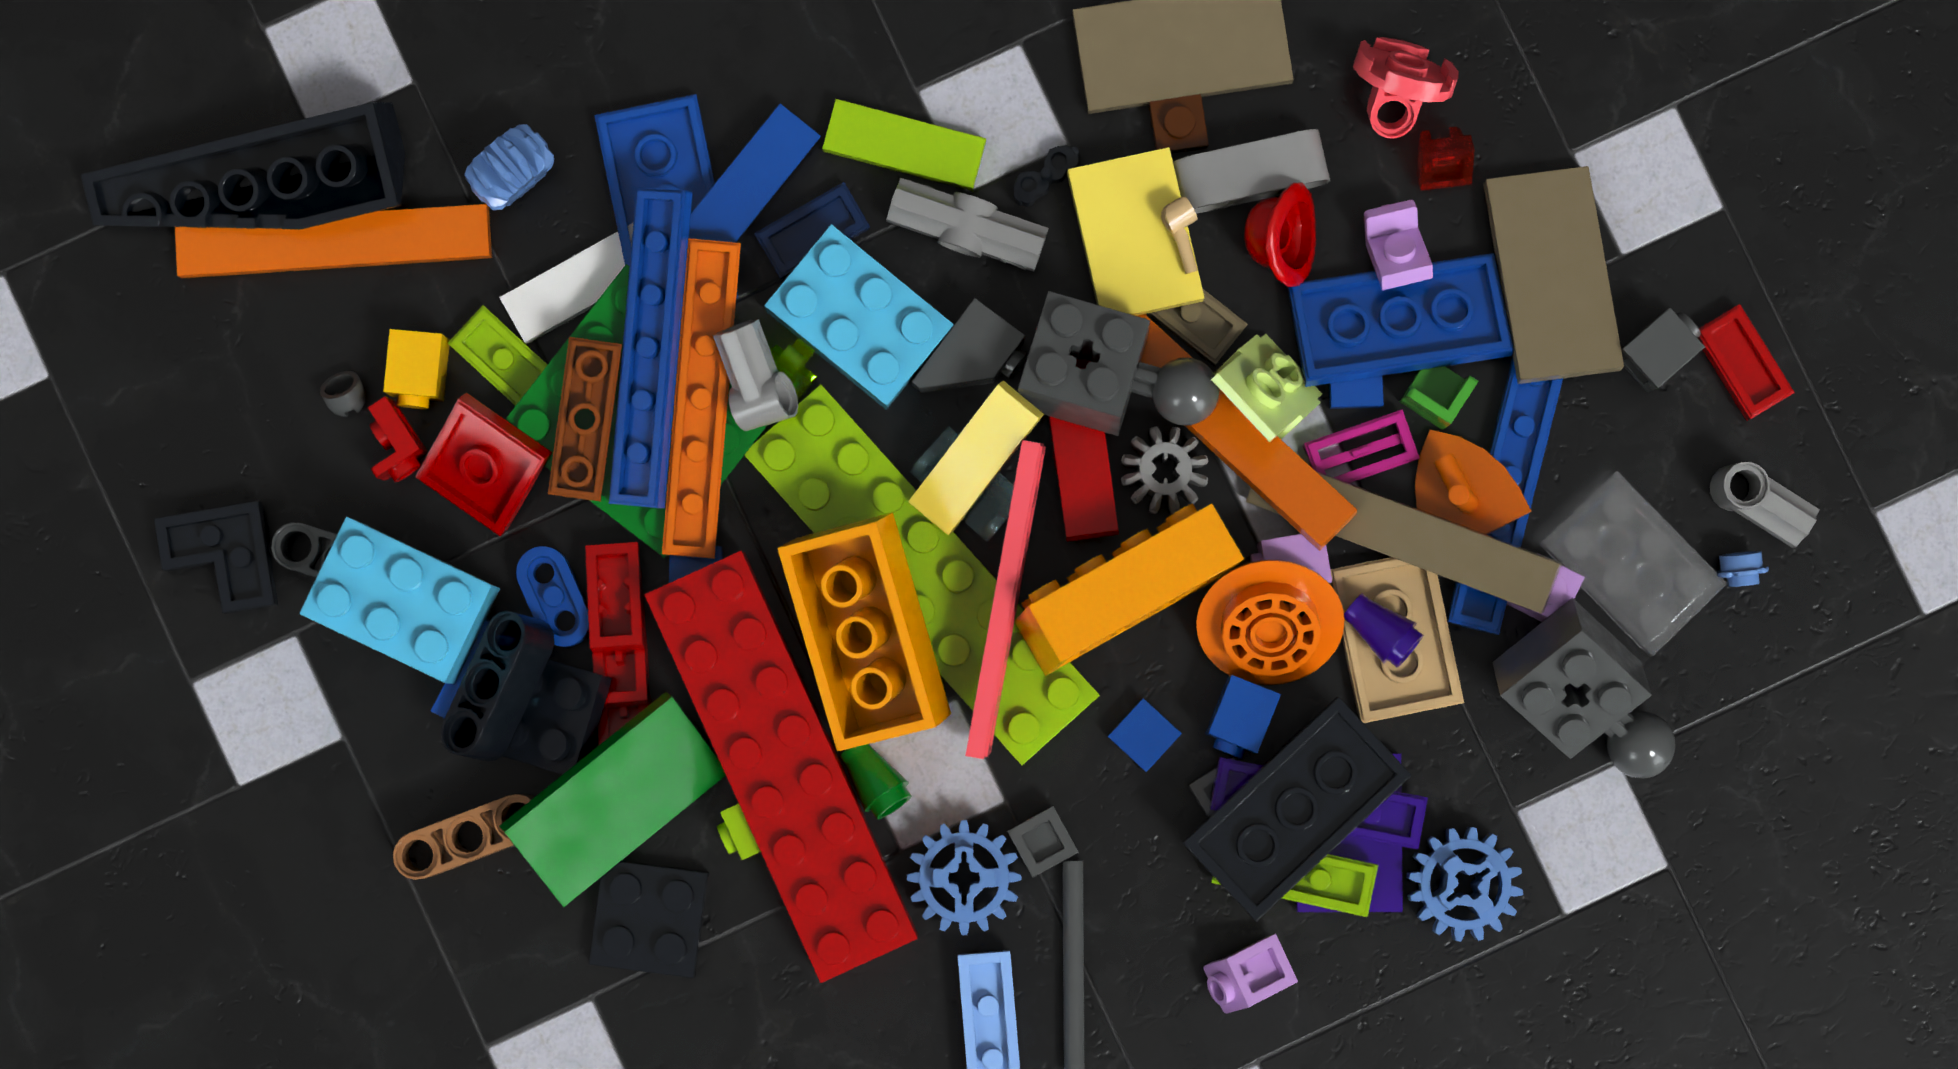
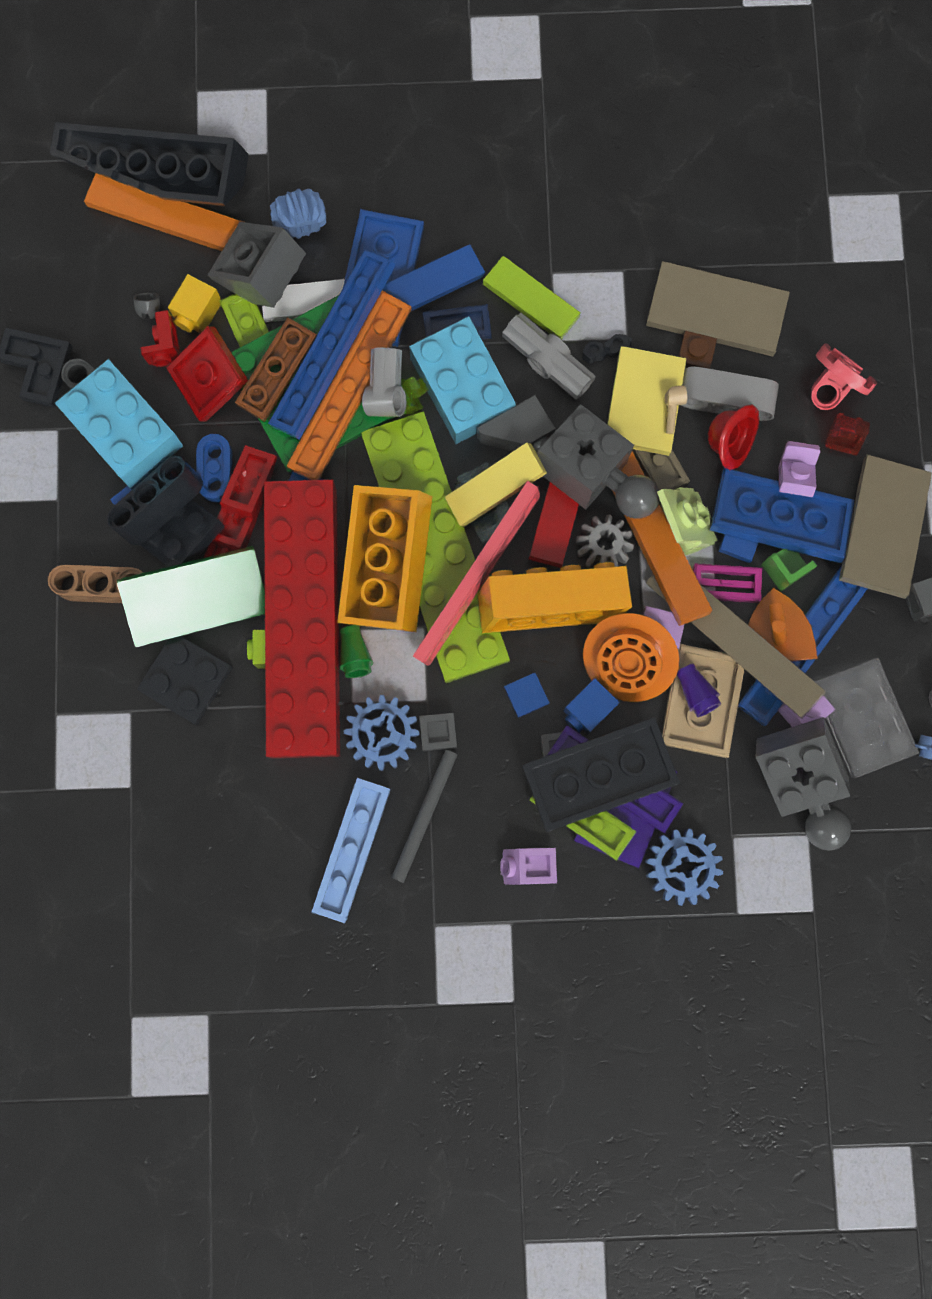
camera: 25 degrees right, 5 degrees down
none -> dark grey slope [207,222,306,308]

